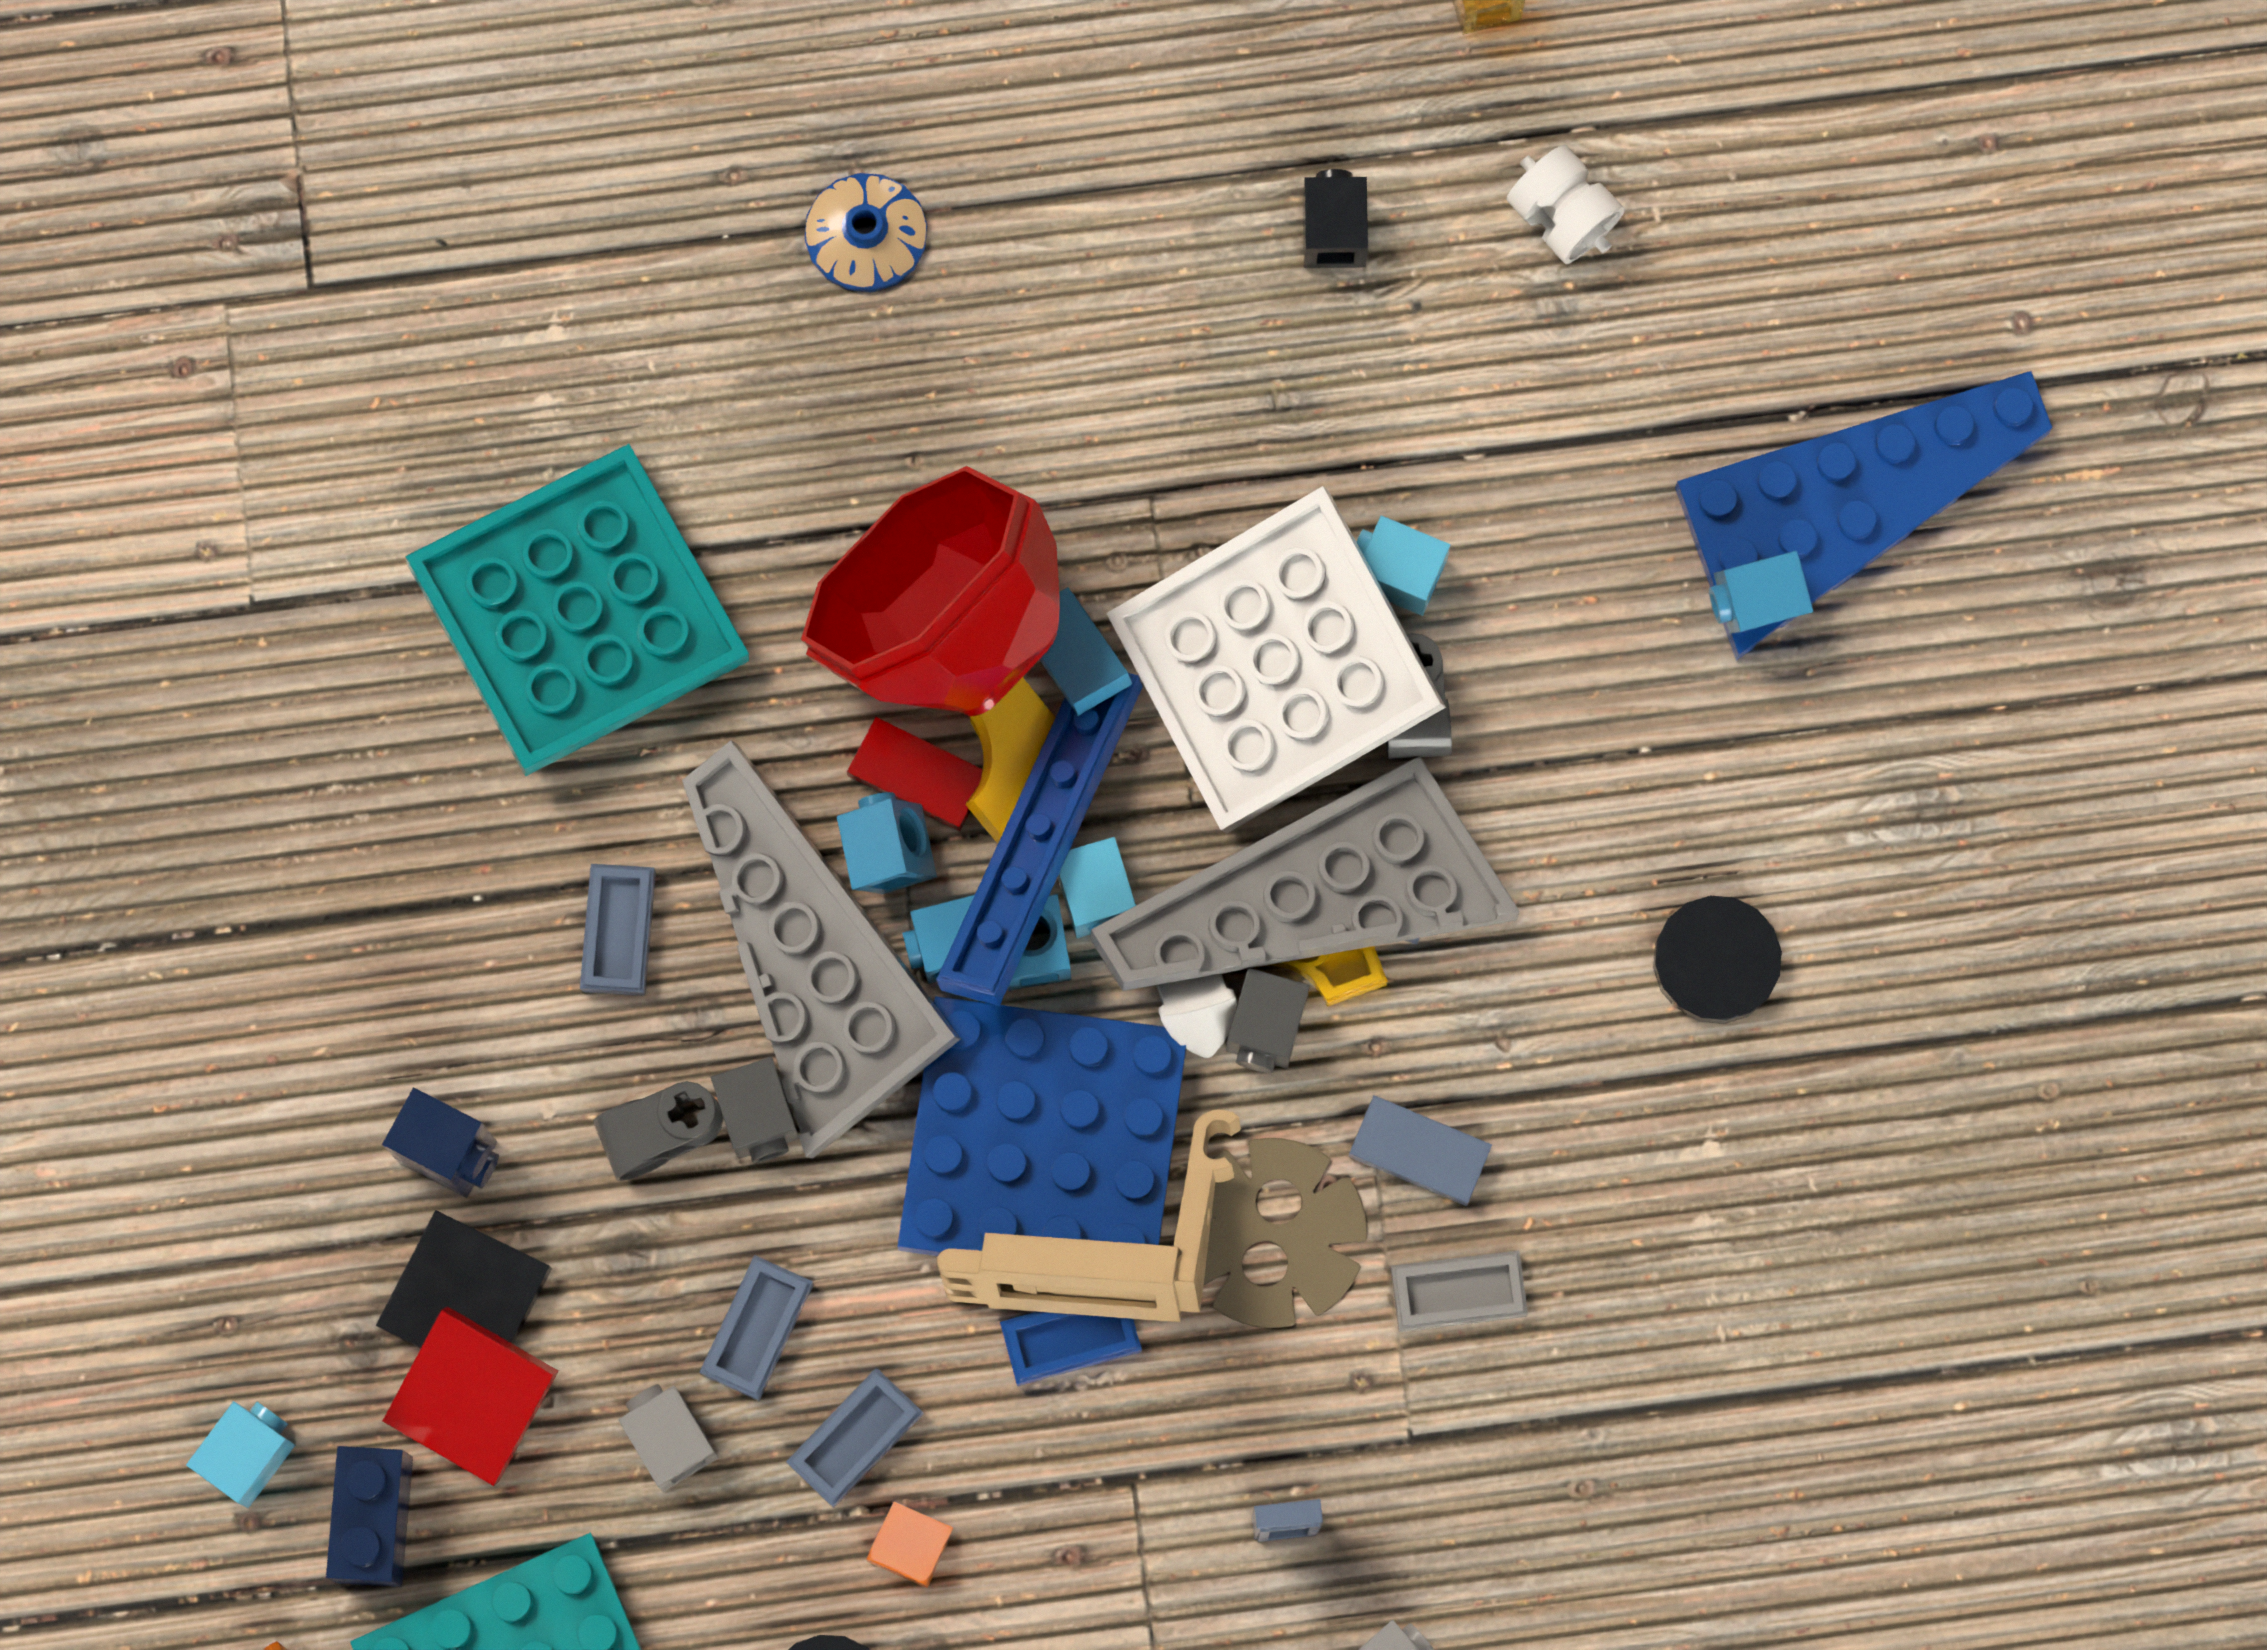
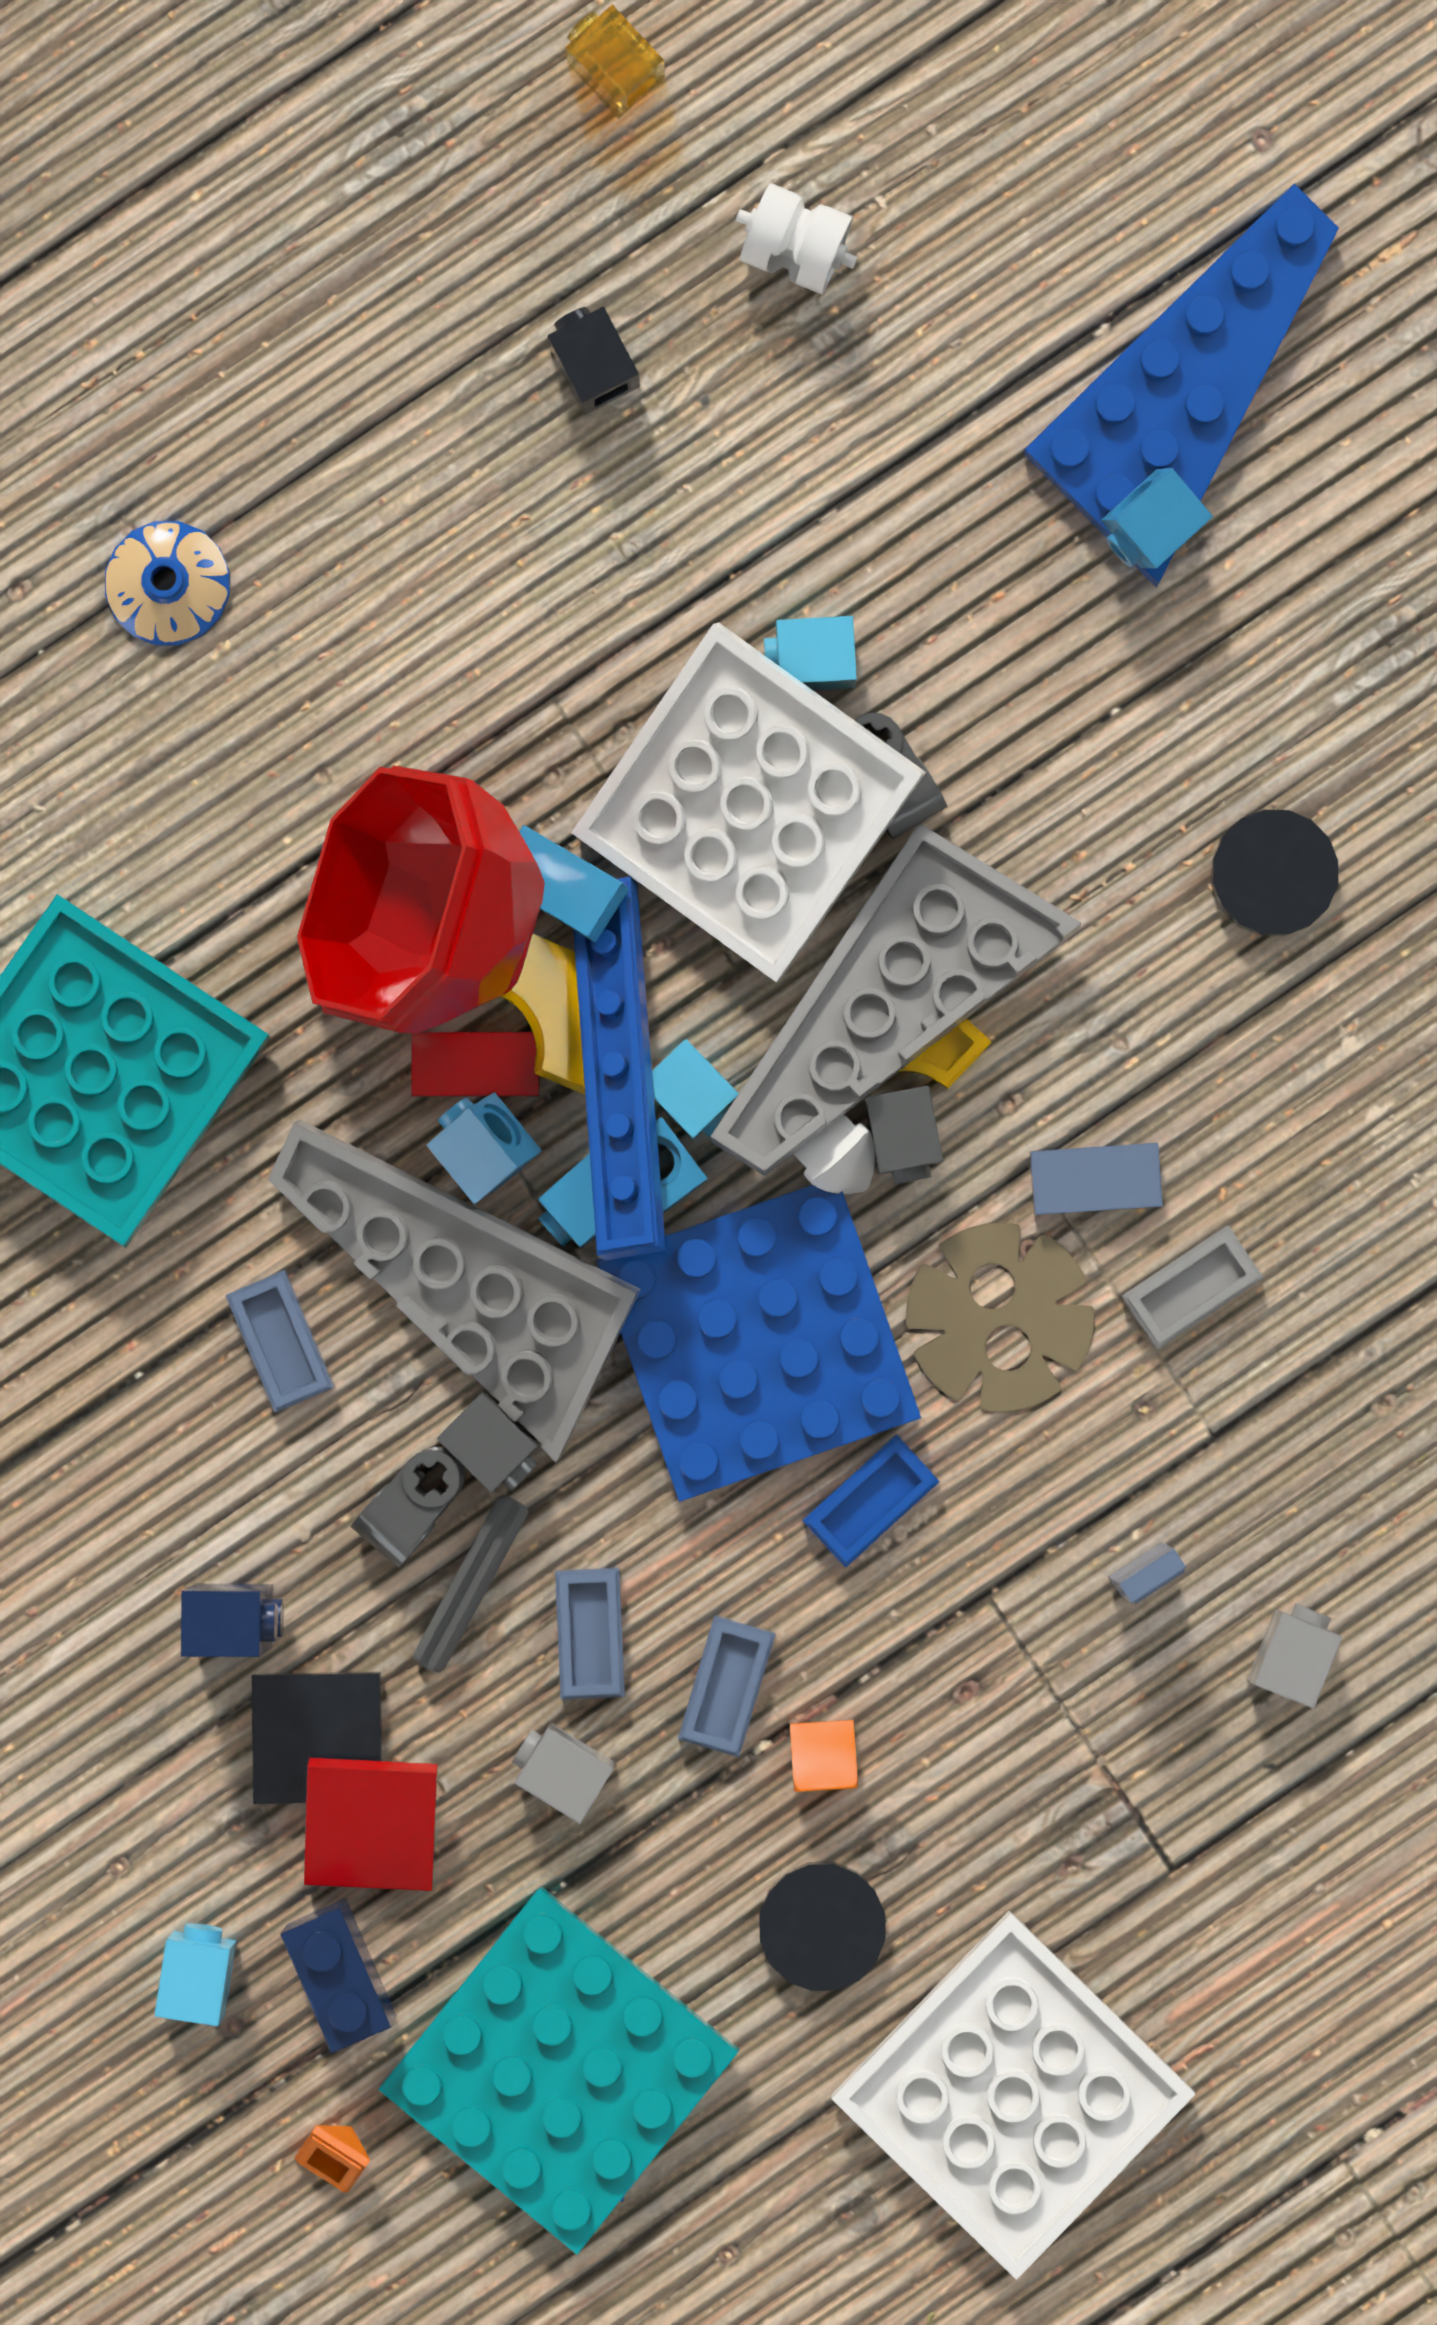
camera: 25 degrees left, 10 degrees up
tan hinge [937,1110,1241,1322] -> none
none -> dark grey axle [413,1495,528,1673]

